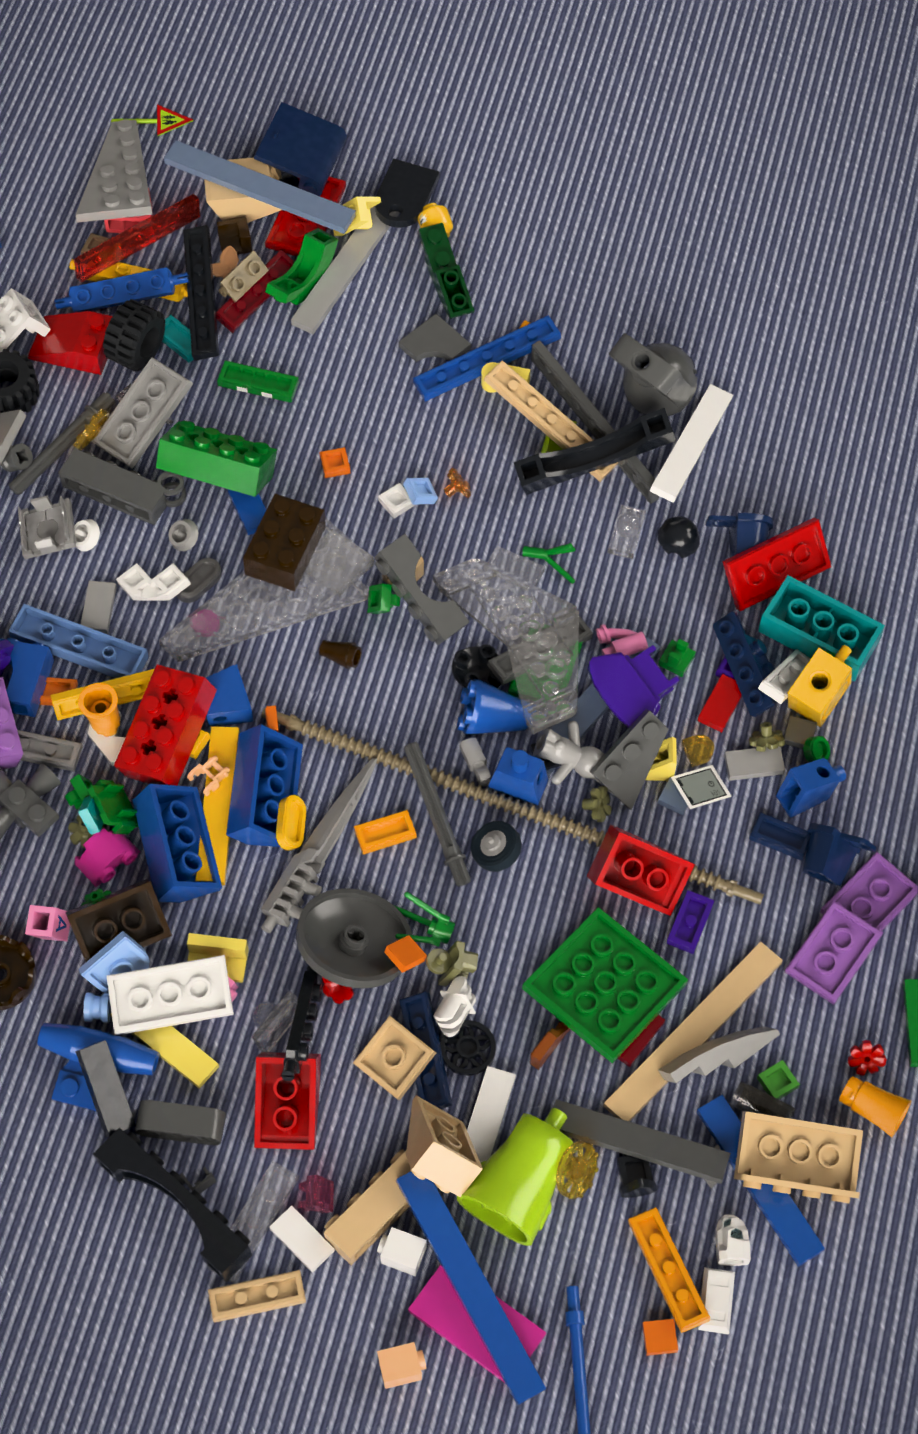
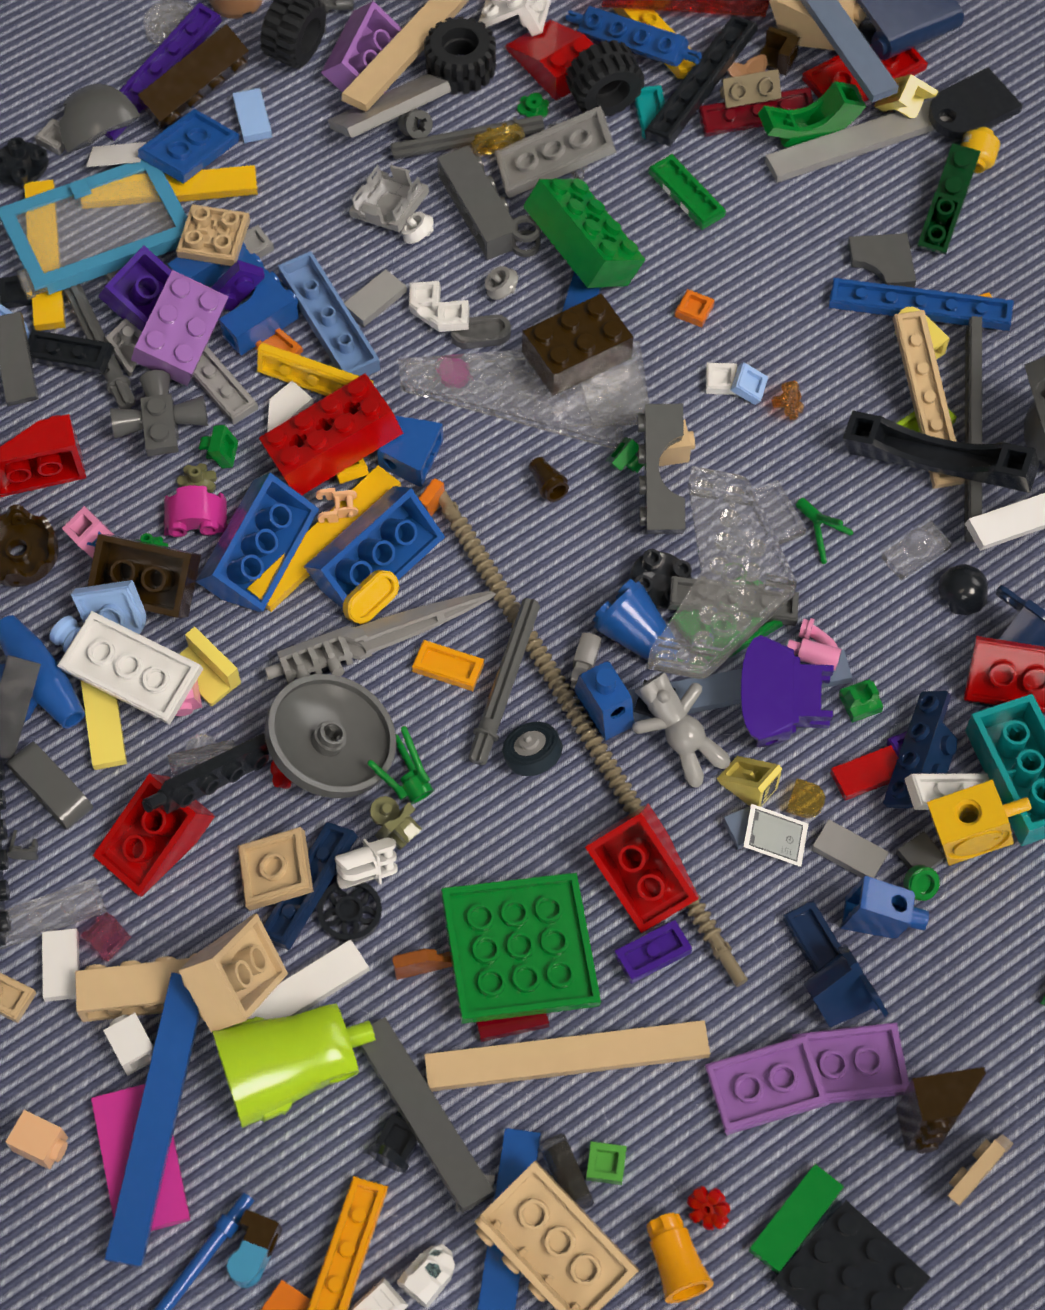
camera: 40 degrees right, 0 degrees up
light orange plant [78,683,120,737] -> none
teal tile [78,796,104,835] -> none
green piece [87,779,138,835] -> none
orange tile [384,935,427,973] -> none
clear yellow wheel [556,1141,599,1199] -> none
olive plant [582,786,612,822] -> none
dark grey wing [589,709,669,810] -> none
light grey slope [658,1026,780,1083] -> none
olive plant [749,722,785,752] -> none
none -> leg [227,1209,282,1288]
none -> green plant [517,92,549,118]

